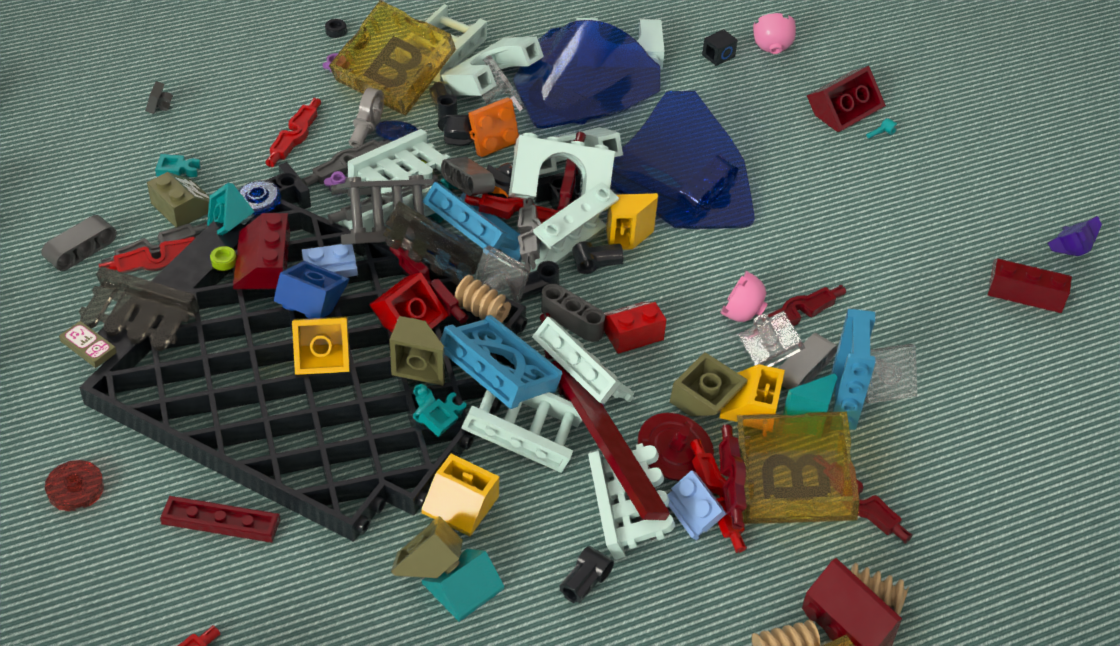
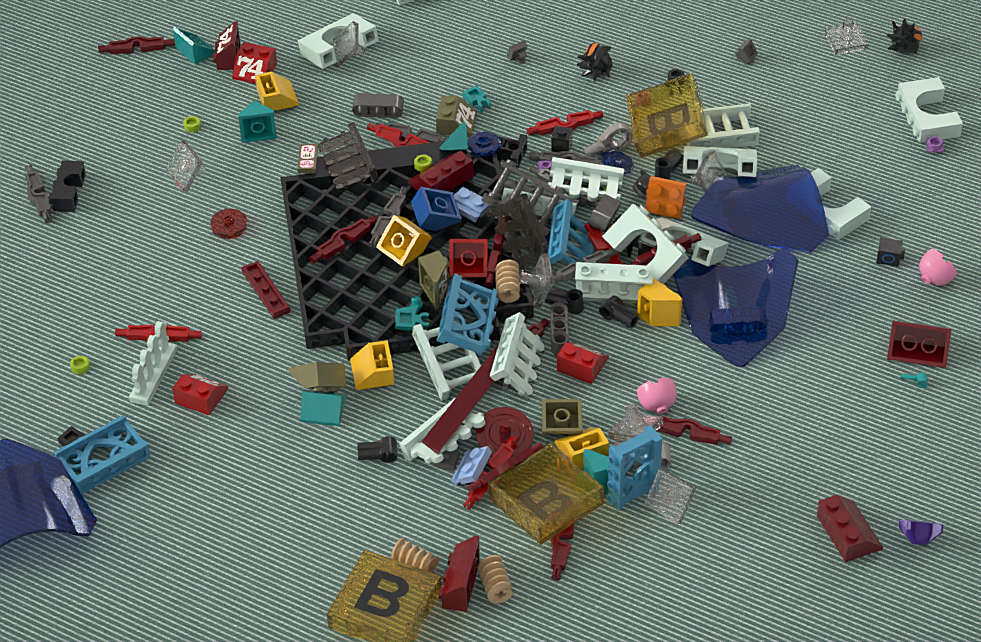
camera: 55 degrees right, 0 degrees up
none -> dark red piece [309,215,378,264]
none -> dark grey piece [369,186,408,248]
none -> black brick [551,126,573,152]
none -> black hair [577,43,613,81]

